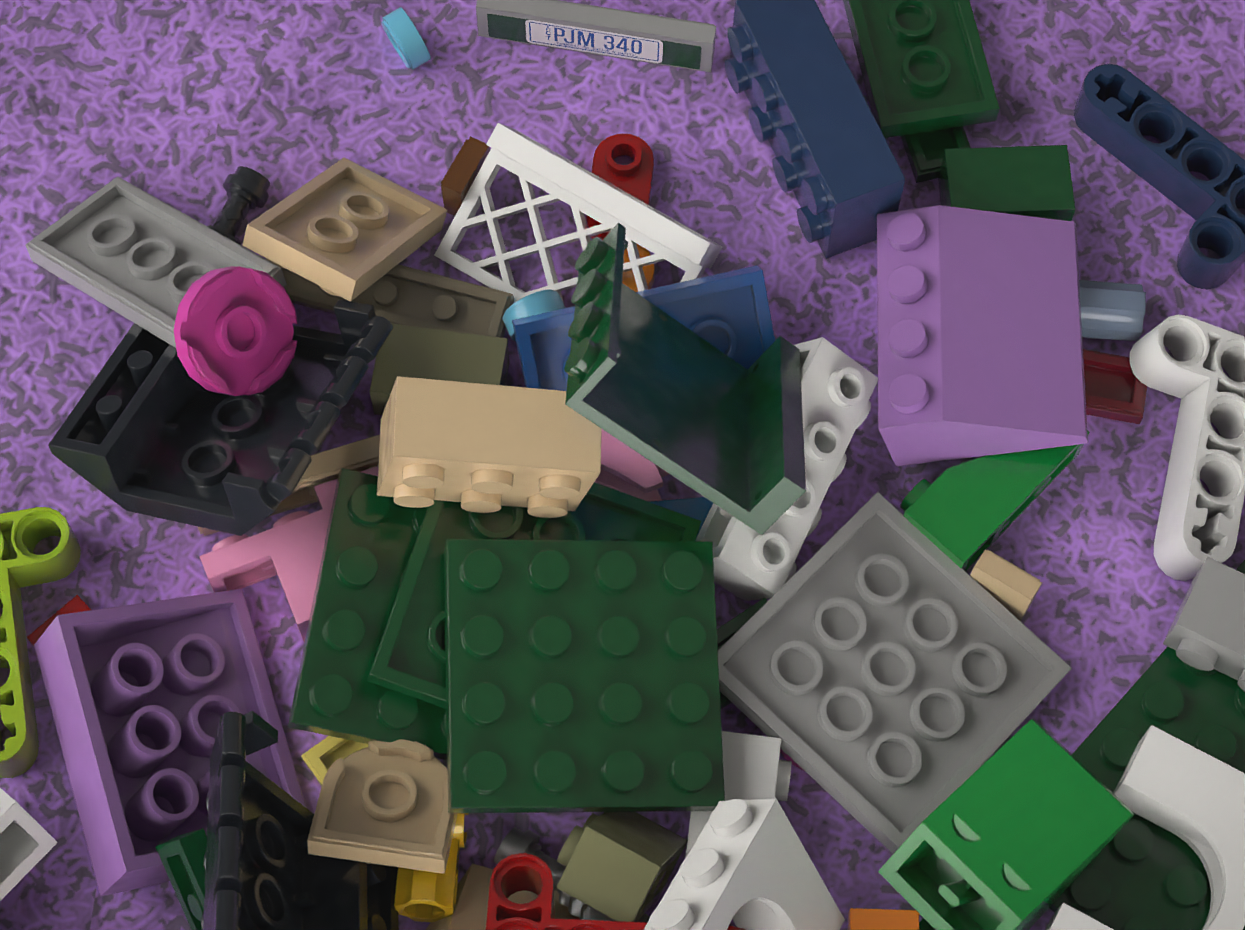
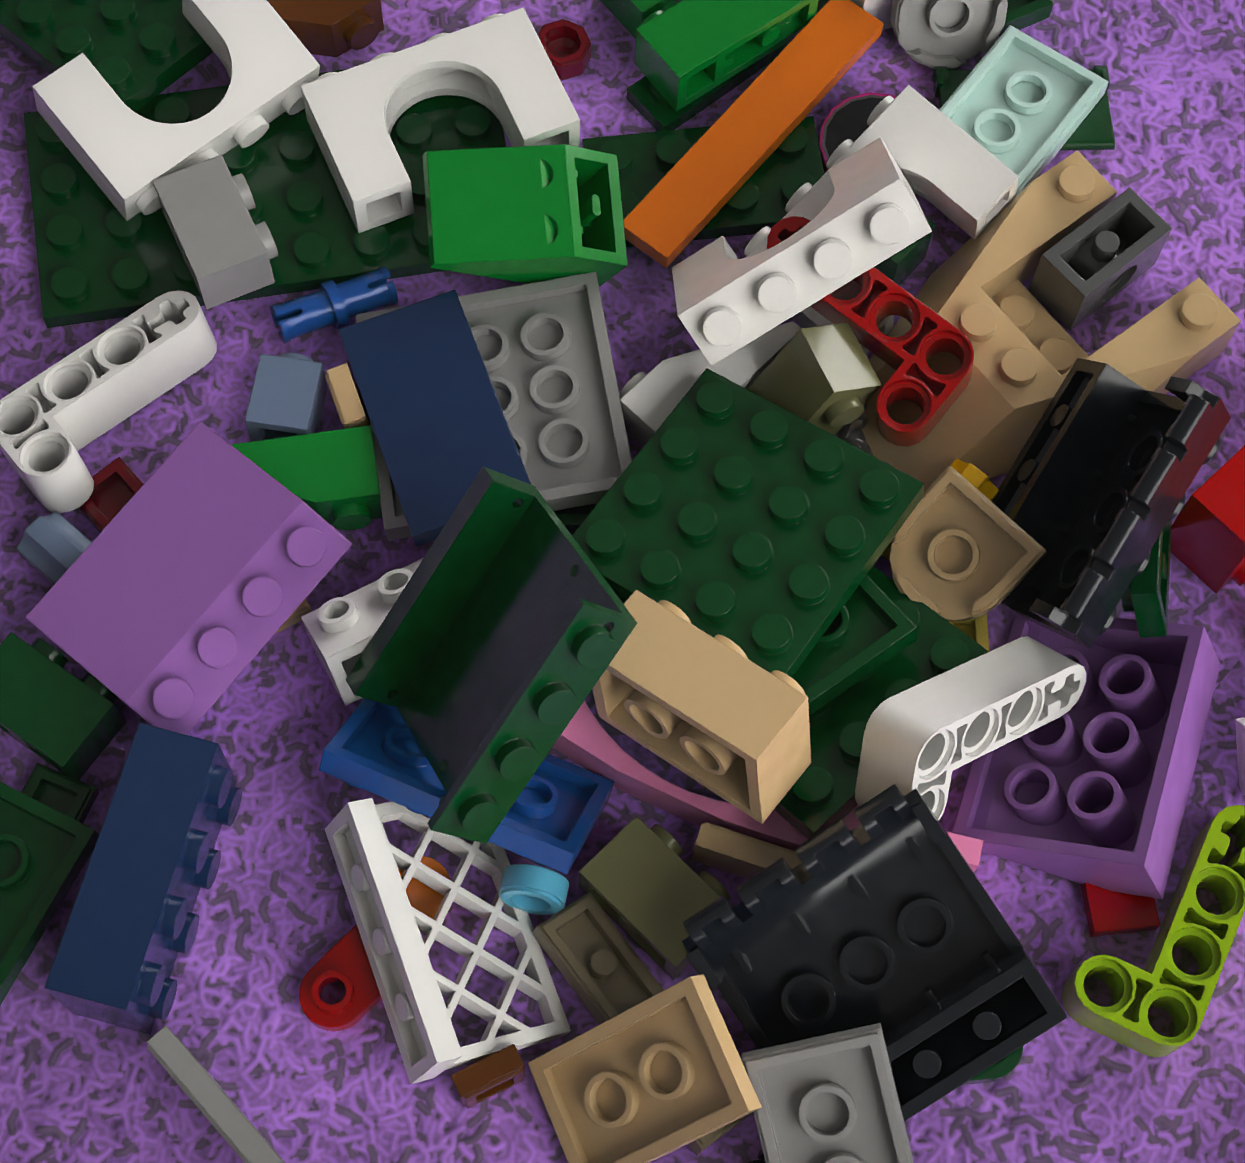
camera: 145 degrees left, 0 degrees up
dark pink tile [173,266,298,396] -> none
none -> sand blue brick [245,353,328,442]
none -> blue pin [270,266,398,344]
none -> dark blue tile [338,290,531,546]
none -> white beam [855,636,1086,820]

